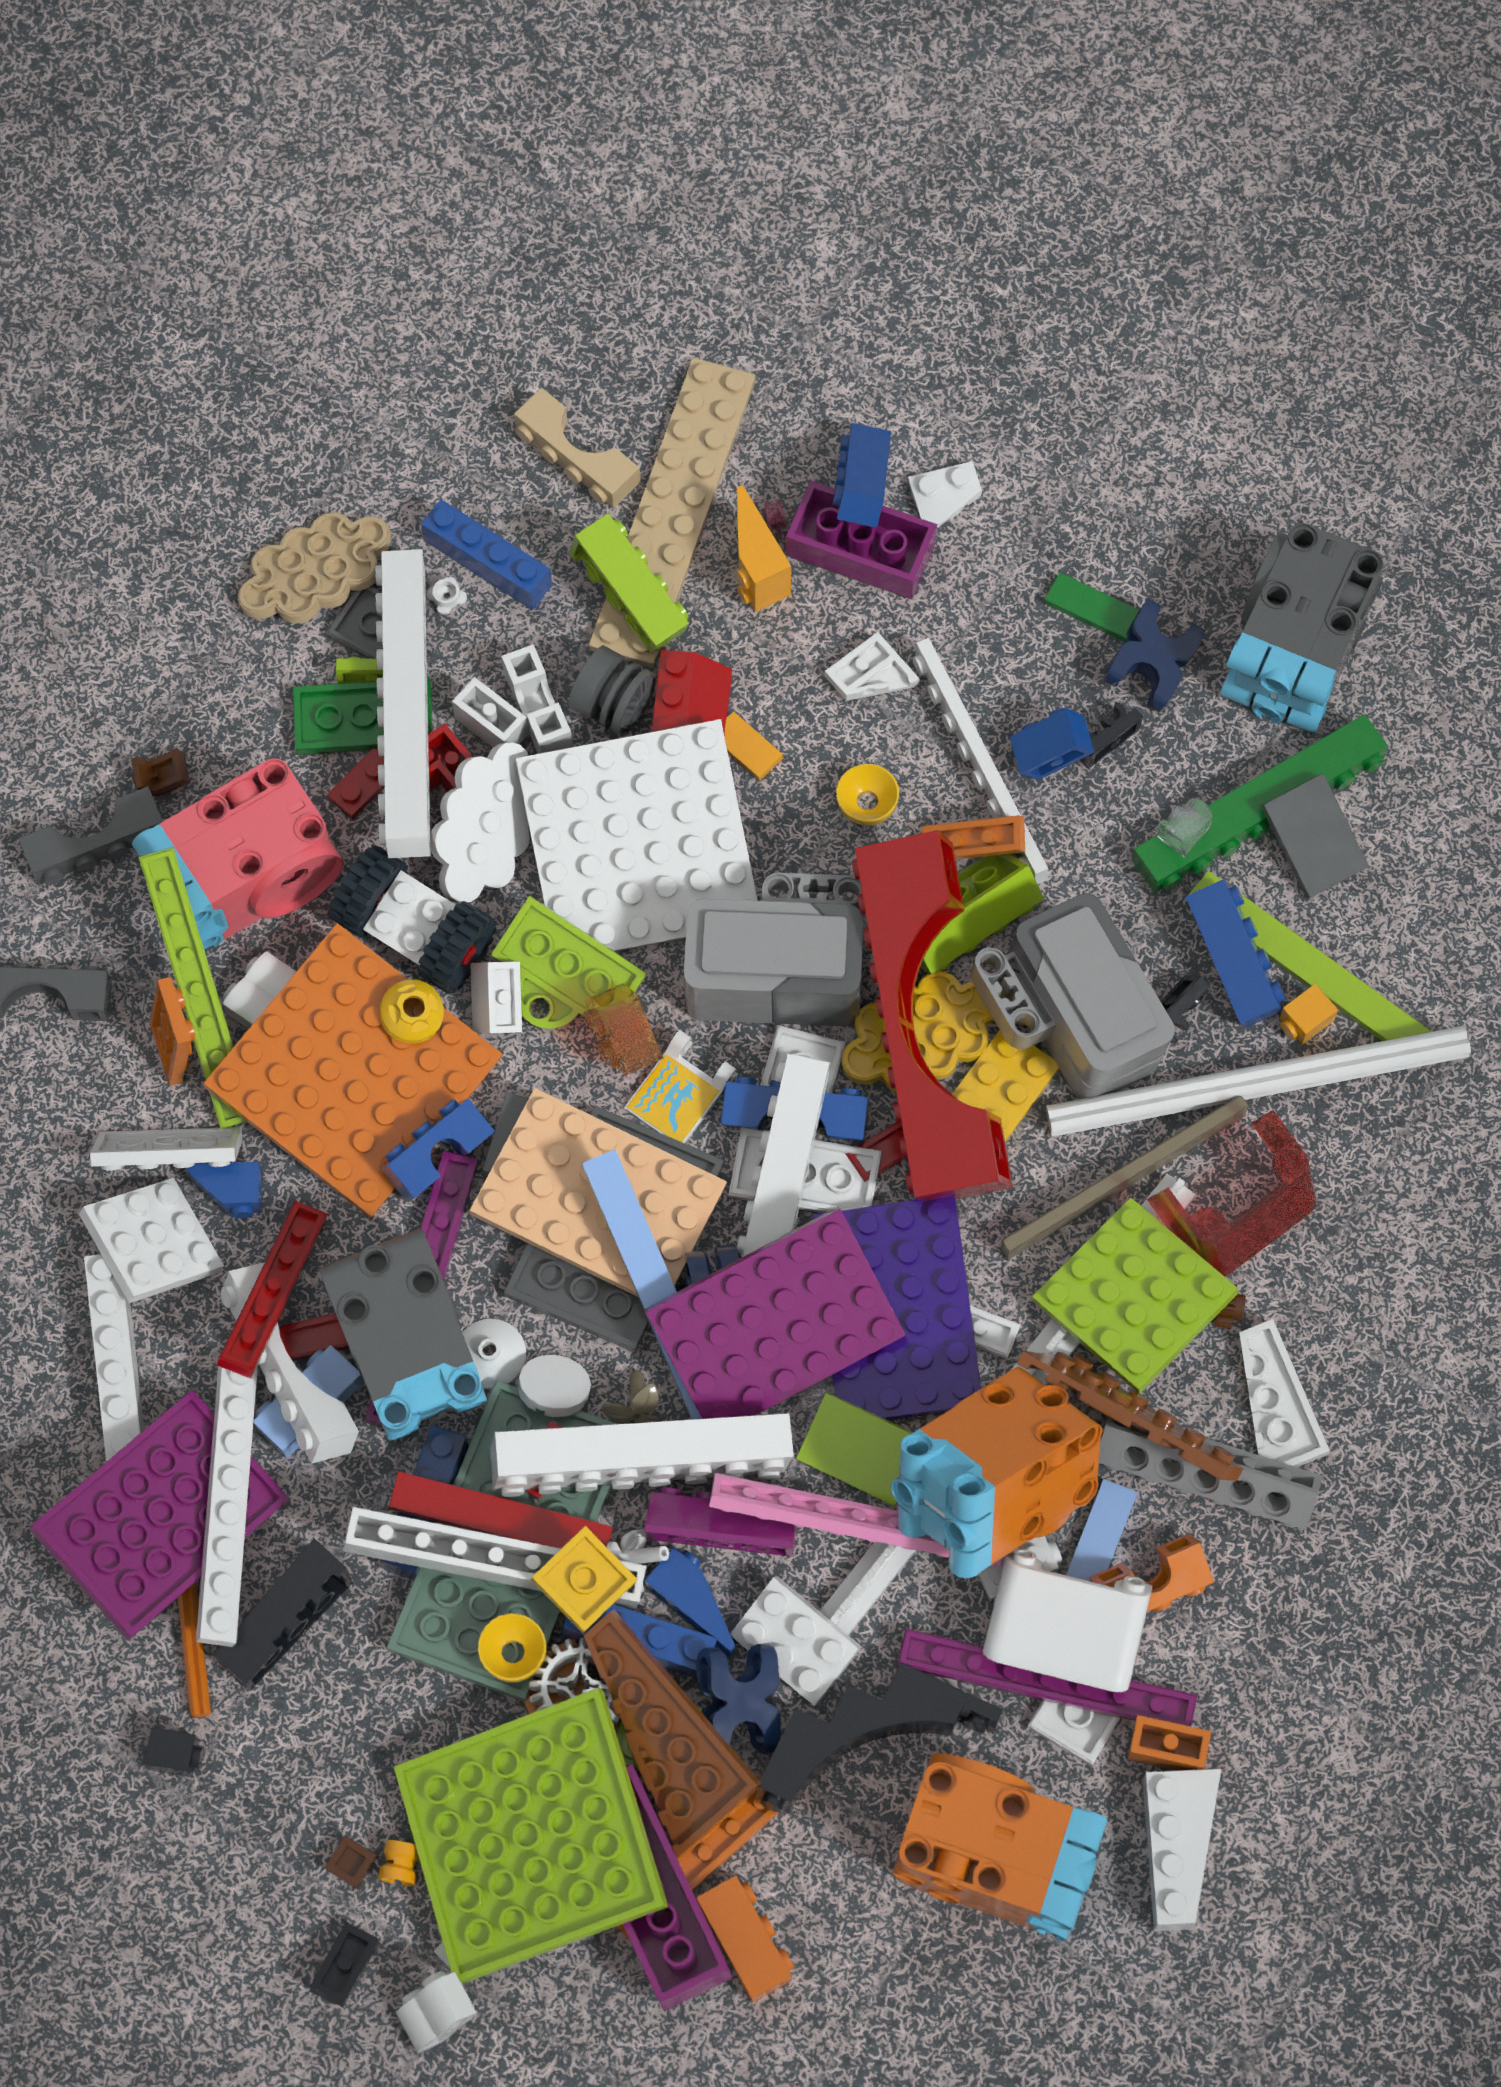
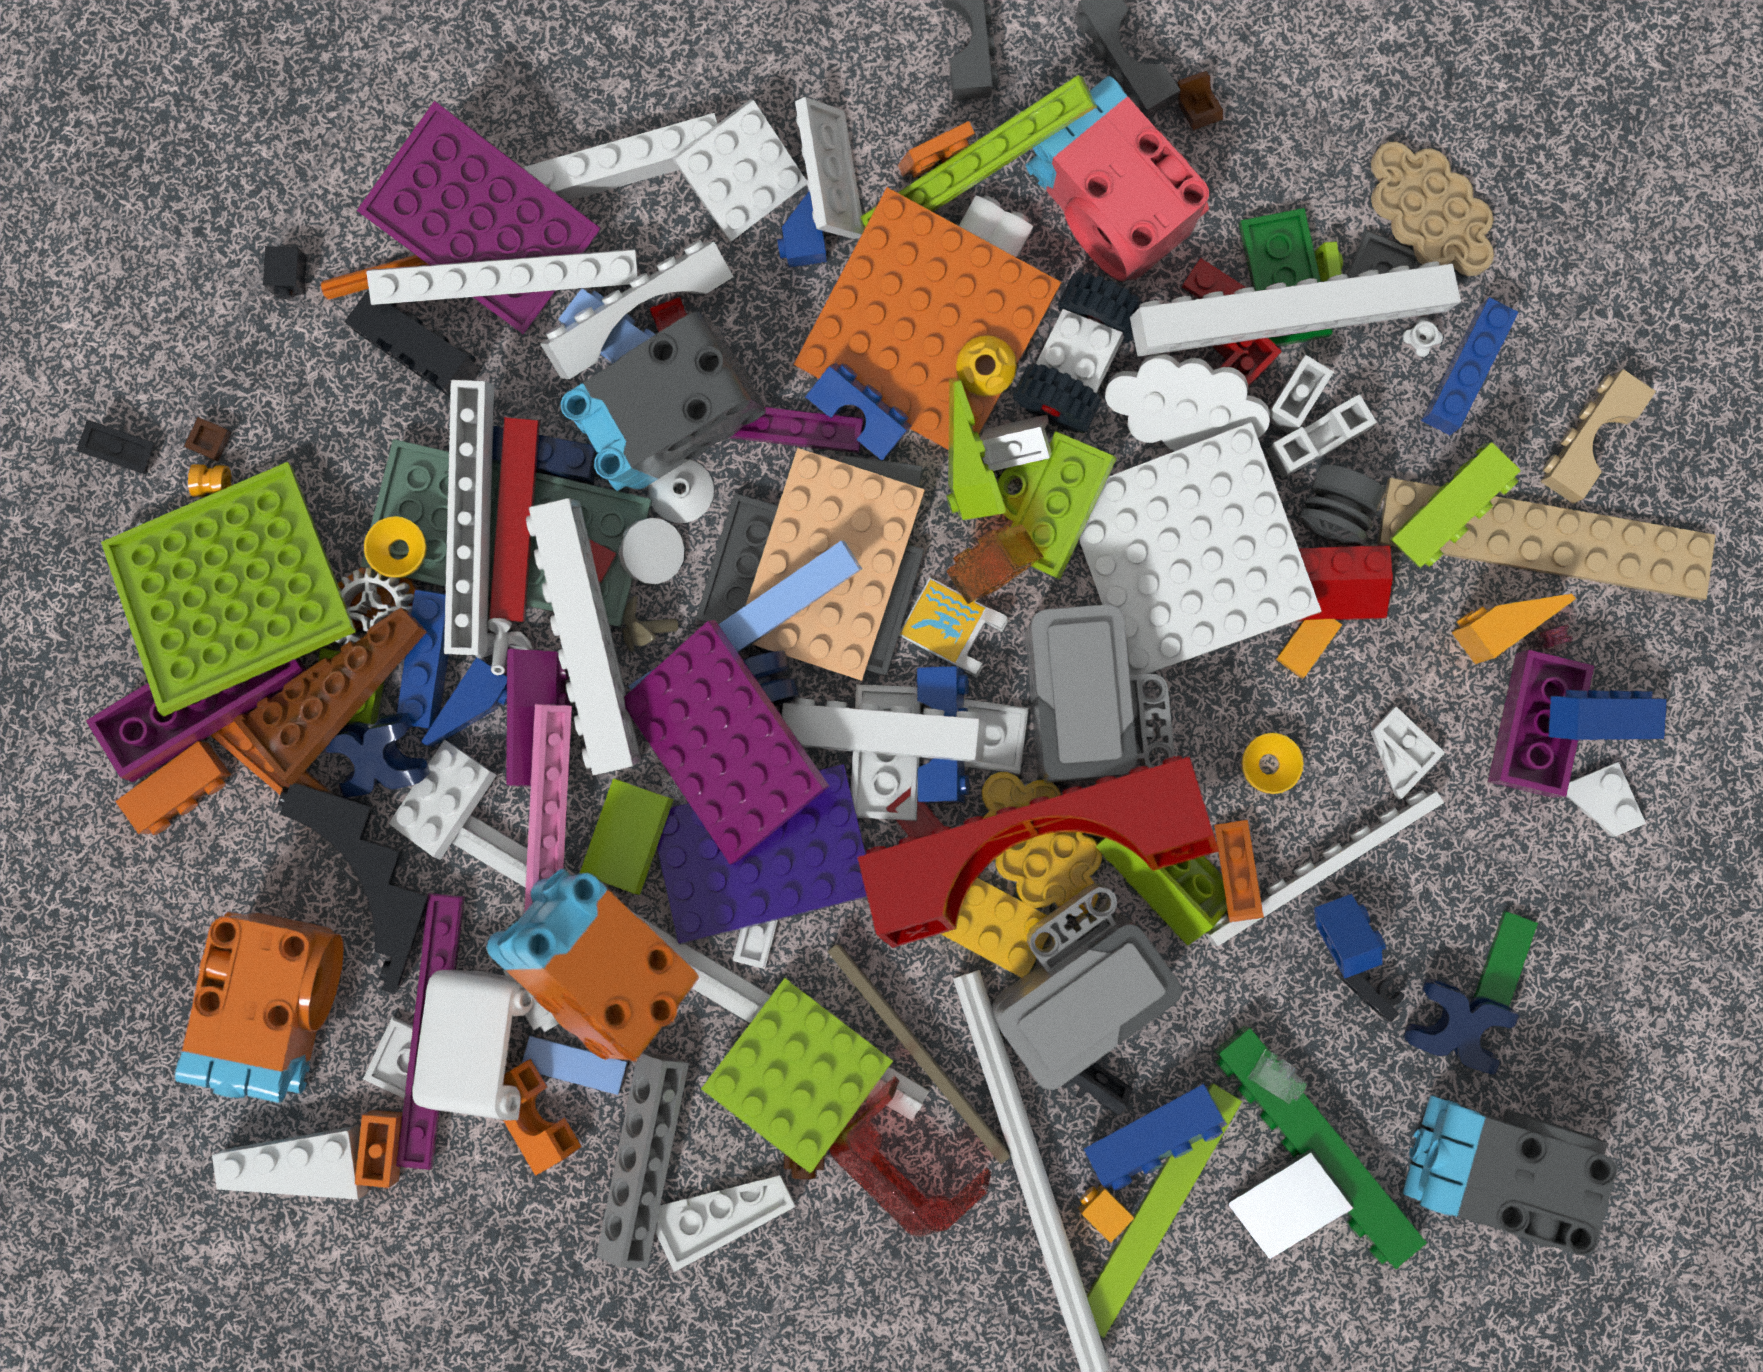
camera: 80 degrees right, 15 degrees up
red tile [217,1201,328,1379] -> none
white brick [396,1971,477,2053] -> none
yellow plate [531,1526,638,1633] -> none
dark orange wing [1016,1351,1244,1481] -> none
none -> lime wedge [946,377,1006,520]

